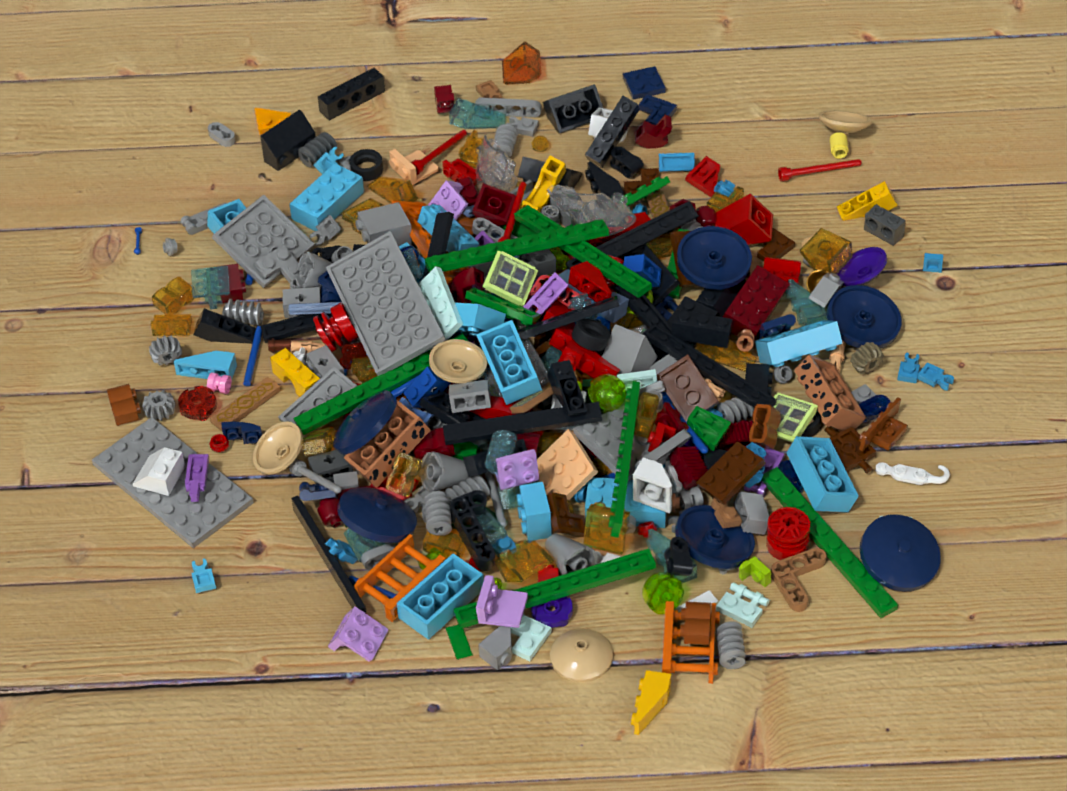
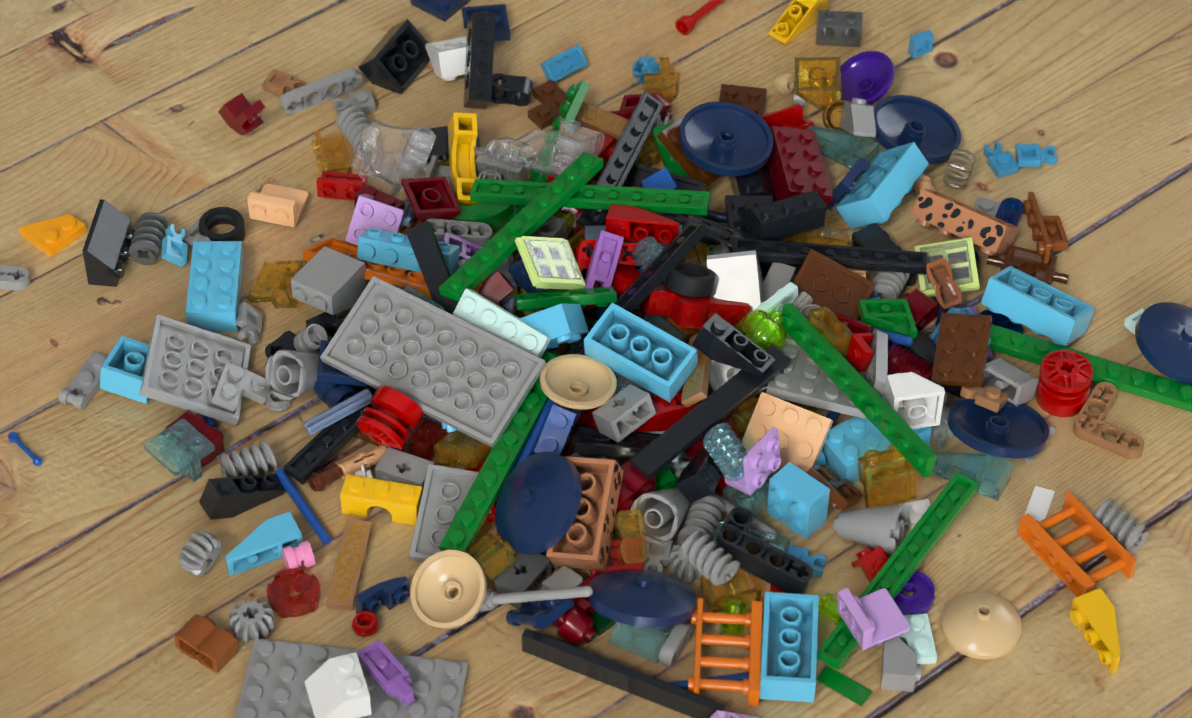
camera: 40 degrees left, 0 degrees up
clear yellow bracket [150,314,192,336] -> none
clear yellow brick [152,277,196,317] -> none
light grey plate [163,238,177,256] -> none
light grey brick [283,287,321,318] -> none
black brick [317,68,386,121] -> none
dark azure plate [325,538,358,564] -> none
clear yellow slope [367,177,418,203] -> none
red piece [411,130,467,175] -> none
clear light blue slope [449,98,506,129] -> none
clear yellow slope [494,539,554,582] -> none
red piece [498,181,527,242] -> none
clear orange slope [502,41,542,85] -> none
clear yellow plate [531,136,549,152] -> none
black slope [585,162,624,210] -> none
dark red brick [634,114,673,149] -> none
clear neon green cylinder [642,572,684,614] -> none
black piece [664,537,693,576] -> none
dark orange brick [680,602,711,645] -> none
red wing [685,156,721,198] -> none
red slope [715,193,773,245] -> none
light aqua plate [716,582,770,628] -> none
nougat bush [737,329,755,351] -> none
lime bracket [739,556,771,587] -> none
light grey plate [774,365,792,384] -> none
white piece [875,462,950,485] -> none

